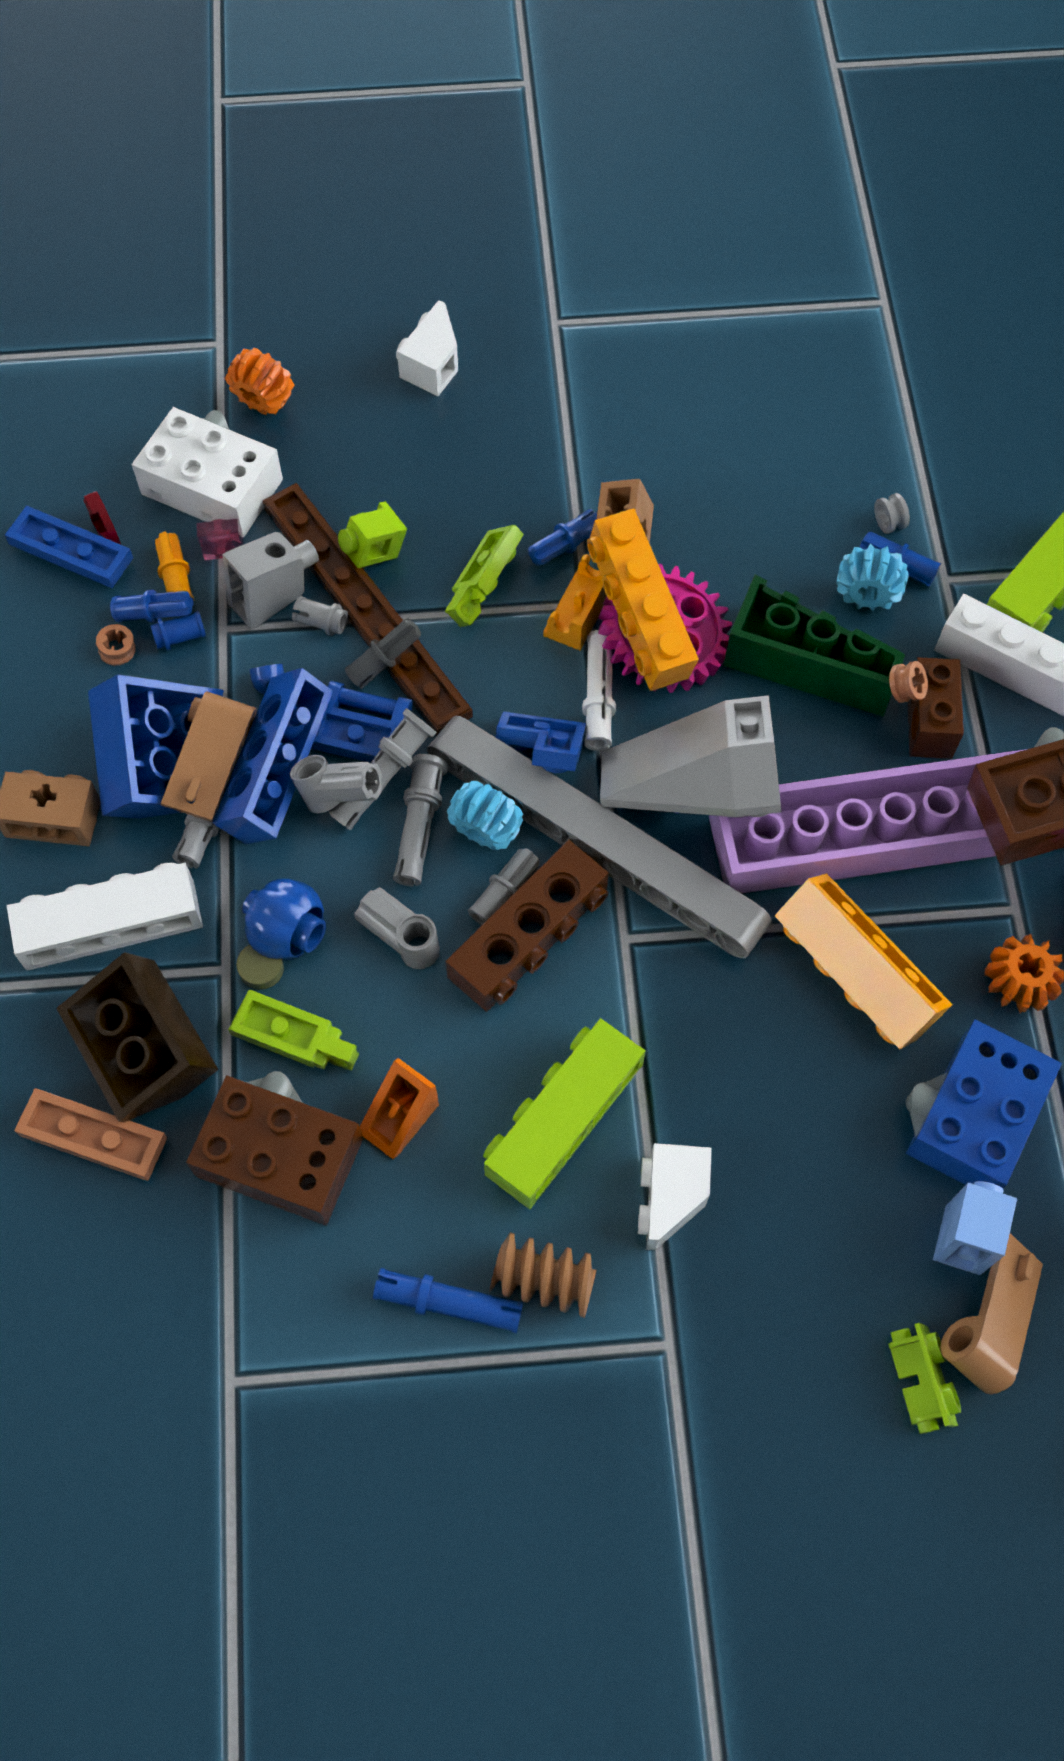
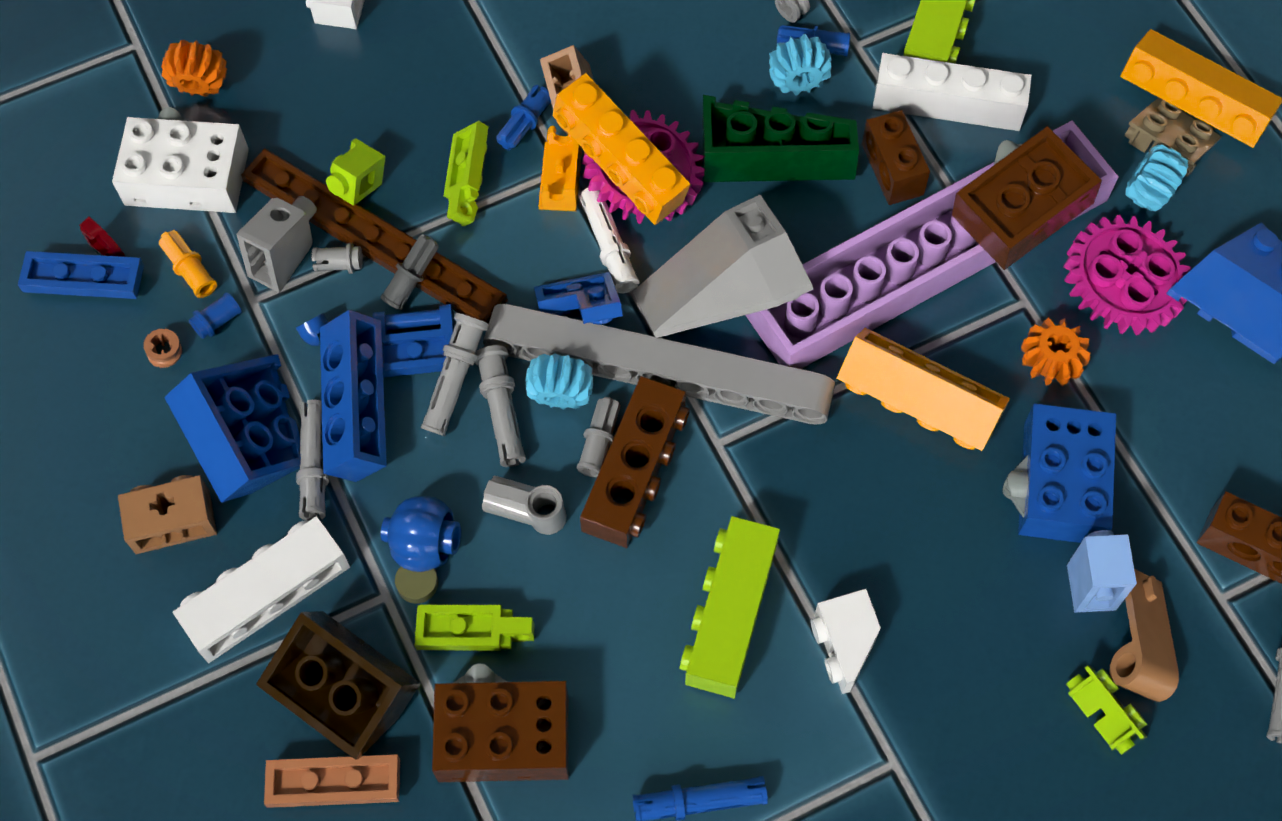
camera: 20 degrees left, 0 degrees up
blue axle [110,590,194,623] -> none
medium nougat door [161,691,257,822] -> none
clear pink plate [197,519,244,560] -> none
light grey piece [290,755,382,813] -> none
orange slope [360,1058,439,1159] -> none
medium nougat piece [490,1232,597,1318] -> none
nougat bush [889,661,928,703] -> none

